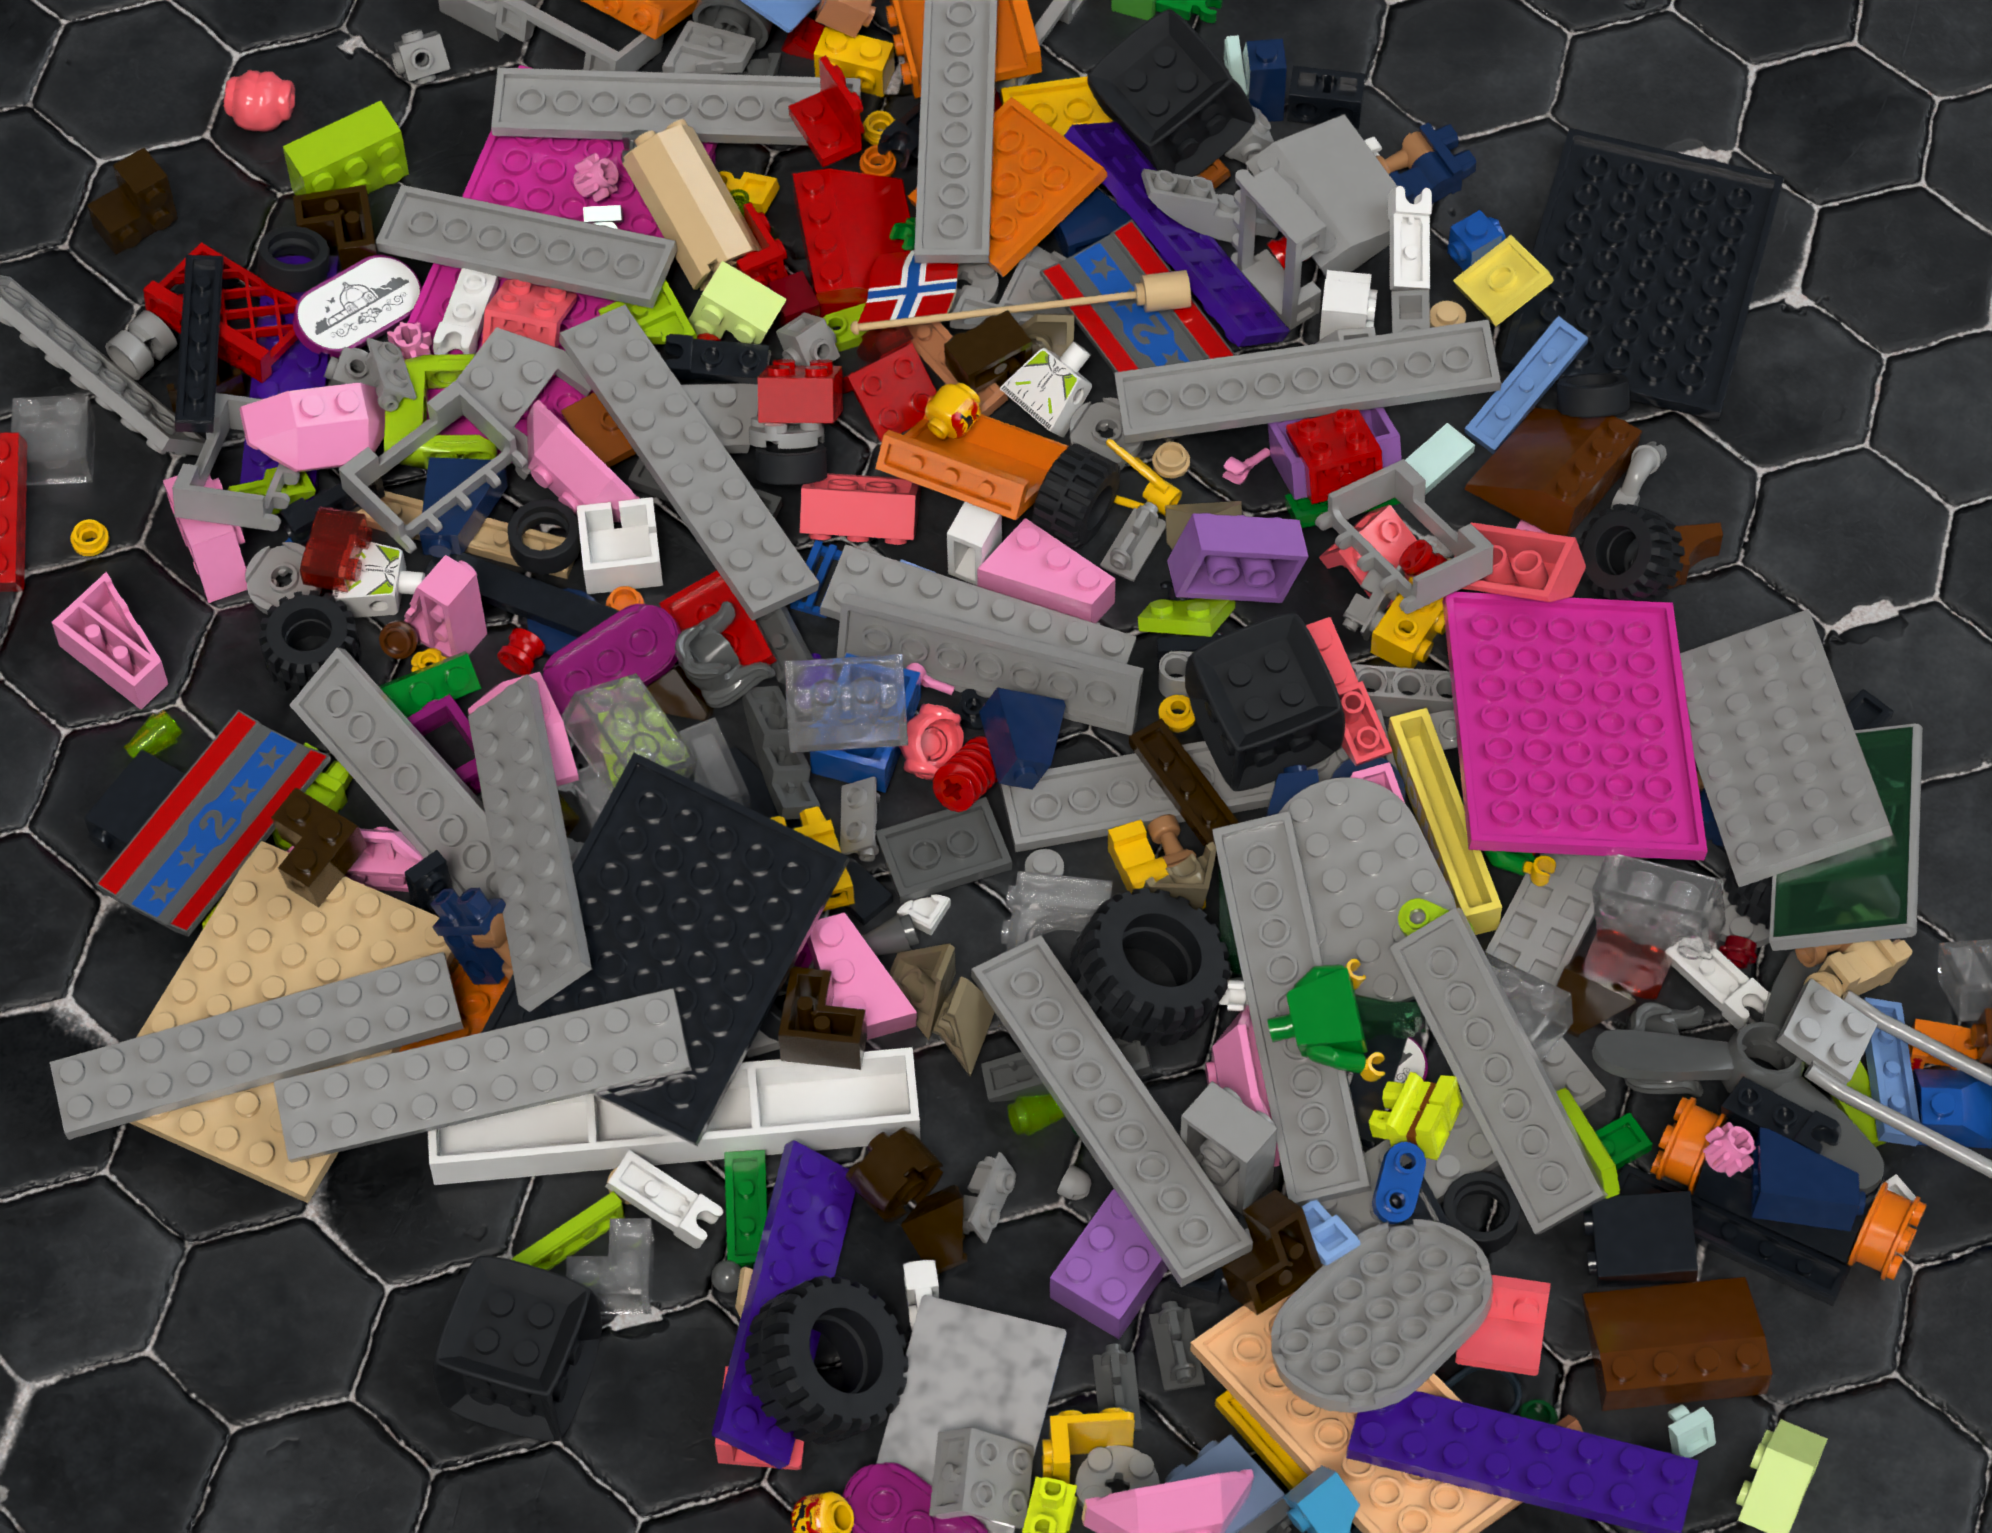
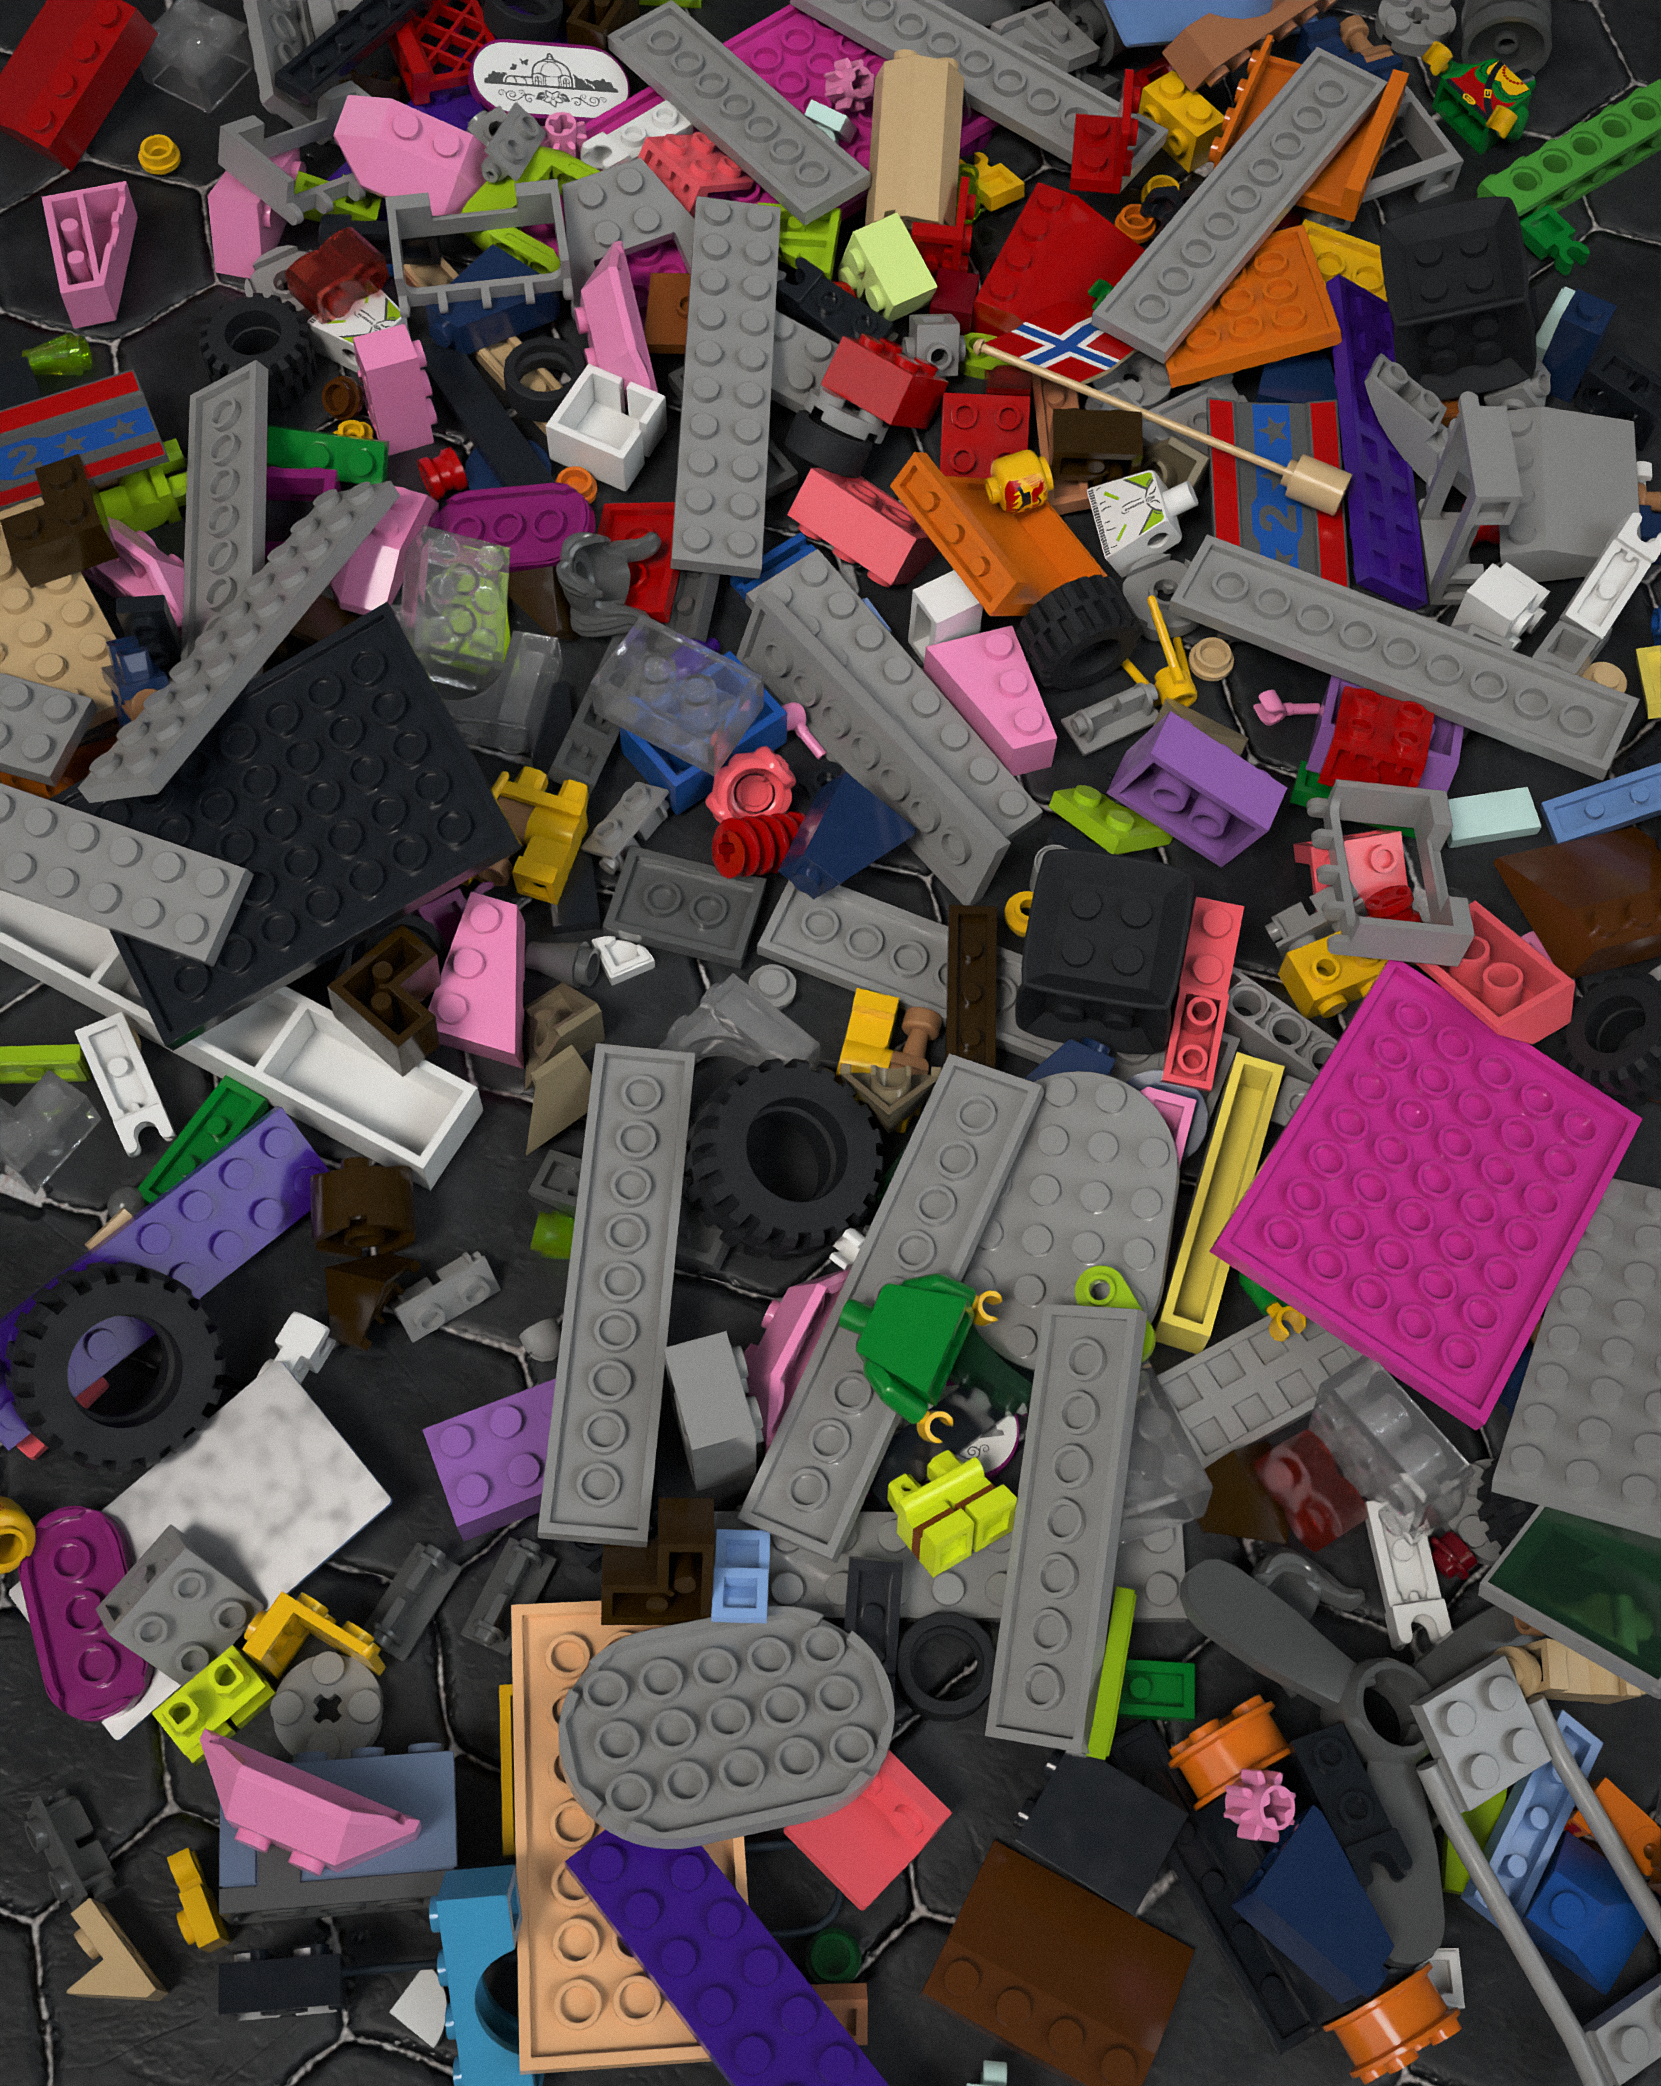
camera: 30 degrees right, 5 degrees up
blue plate [1372,1142,1426,1224] -> none

